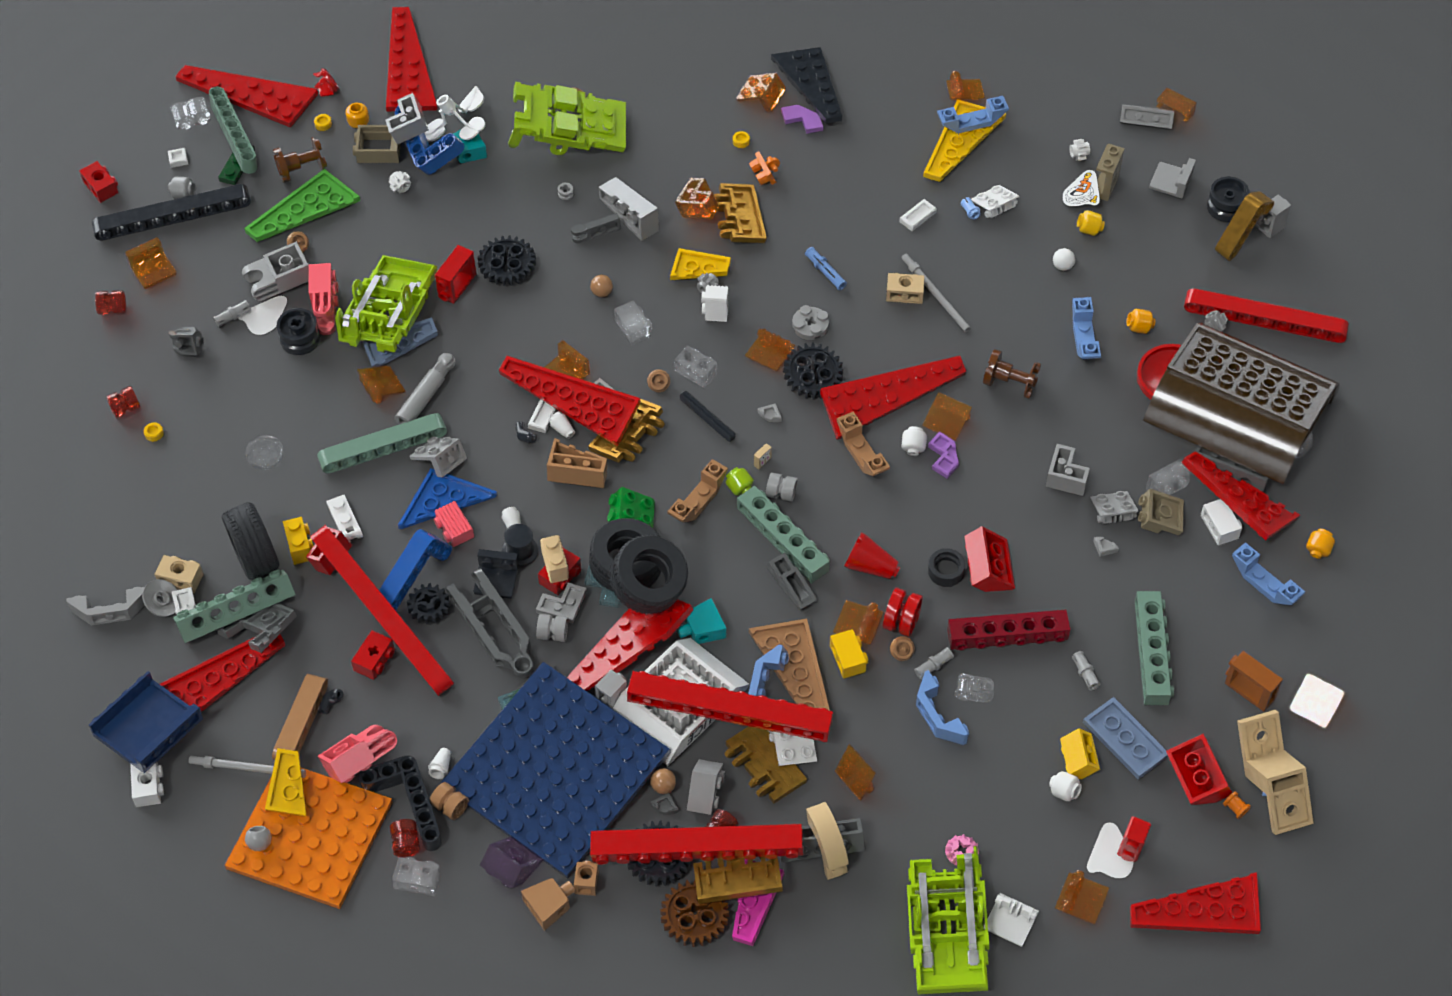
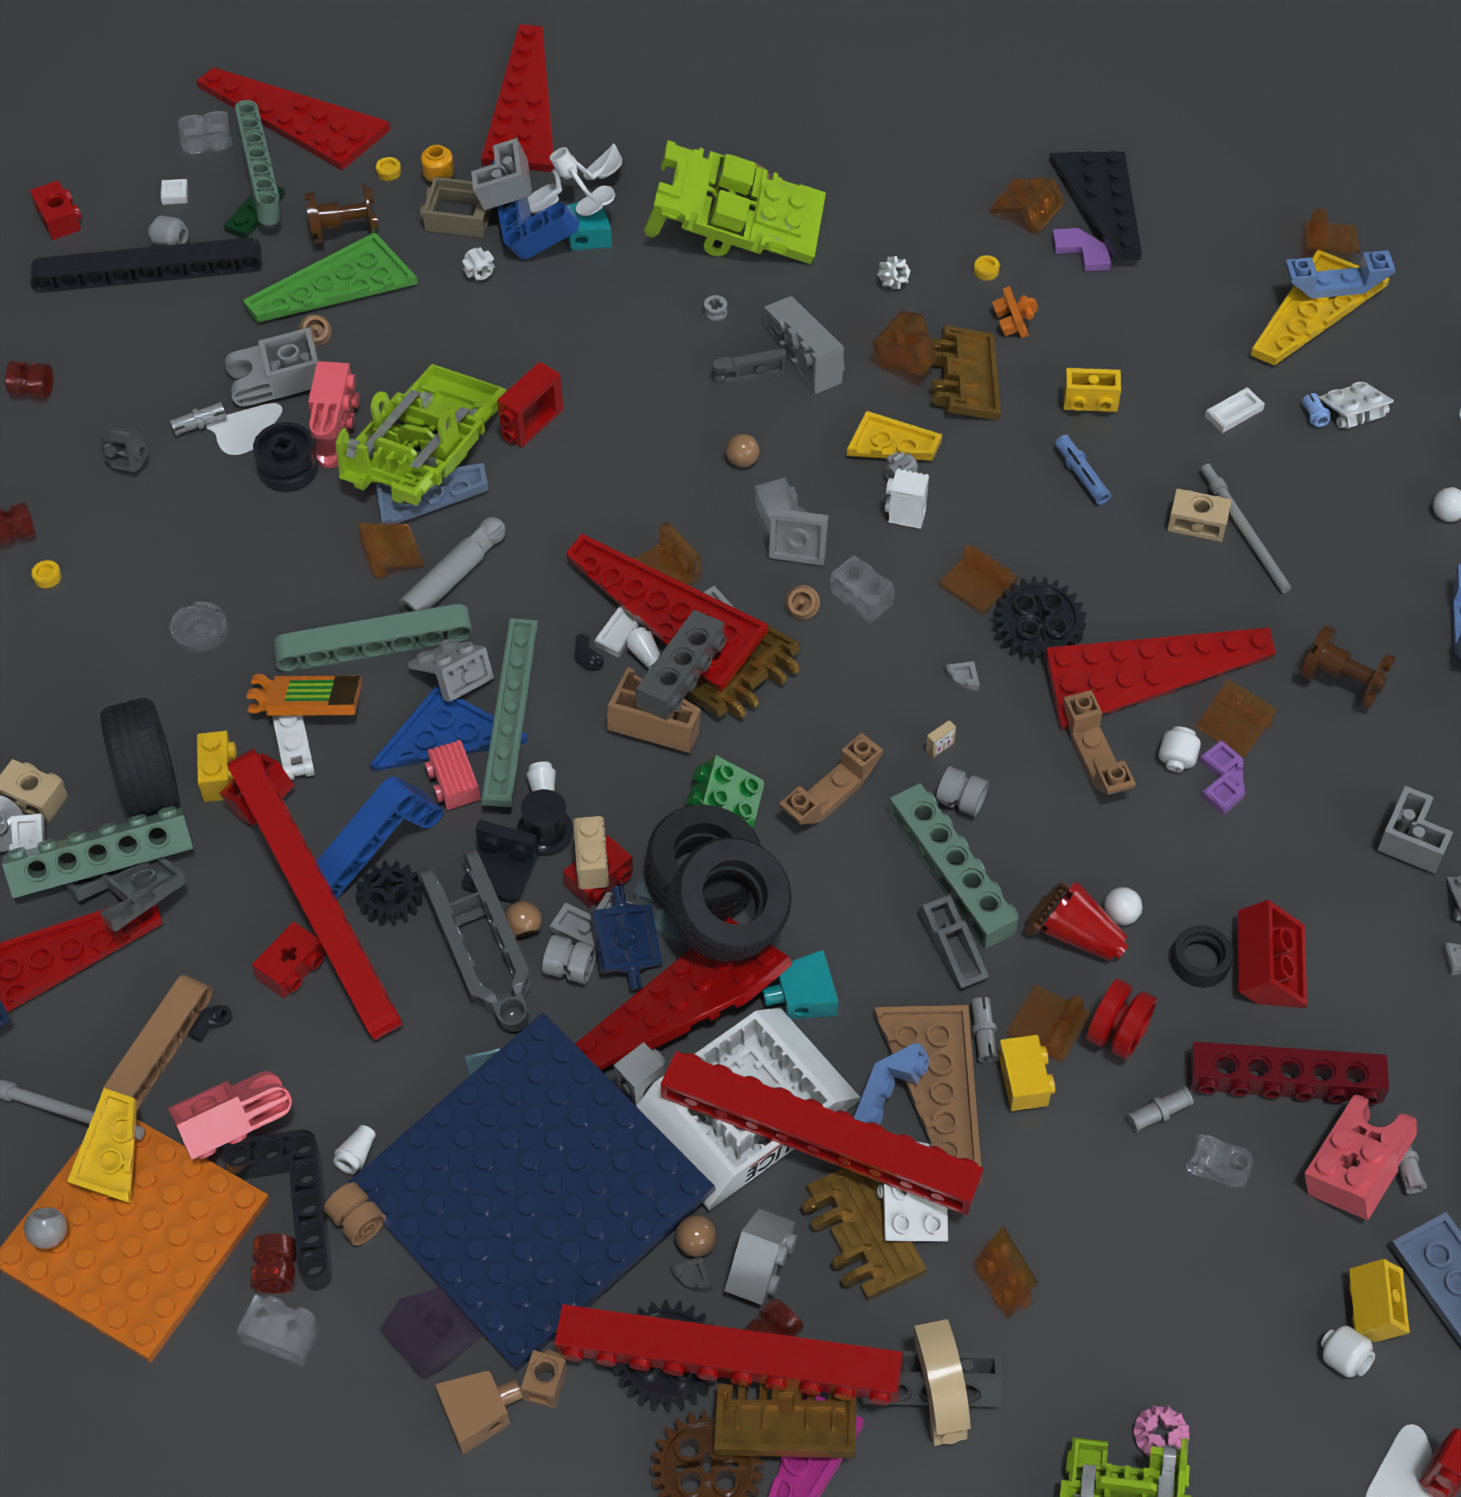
camera: 10 degrees right, 0 degrees up
clear orange bracket [125,237,177,289] -> none
red piece [313,68,340,96] -> none
black gear [478,235,536,286] -> none
black axle [680,391,736,442] -> none
lime head [726,467,754,496] -> none
light grey plate [792,305,829,340] -> none
medium nougat hat [890,636,915,661] -> none
medium blue slope [916,670,969,745] -> none
none -> orange tile [246,674,362,716]
none -> sand green tile [482,618,538,807]
none -> medium nougat piece [505,901,542,938]
none -> dark blue plate [590,885,663,991]
none -> dark grey brick [635,610,727,721]
none -> light grey plate [769,508,829,566]
none -> white gear [877,256,911,289]
none -> light grey pin [970,997,999,1063]
none -> reddish brown piece [1023,881,1070,936]
none -> yellow brick [1063,368,1121,412]
none -> white piece [1103,887,1143,926]
none -> coral brick [1304,1095,1417,1220]

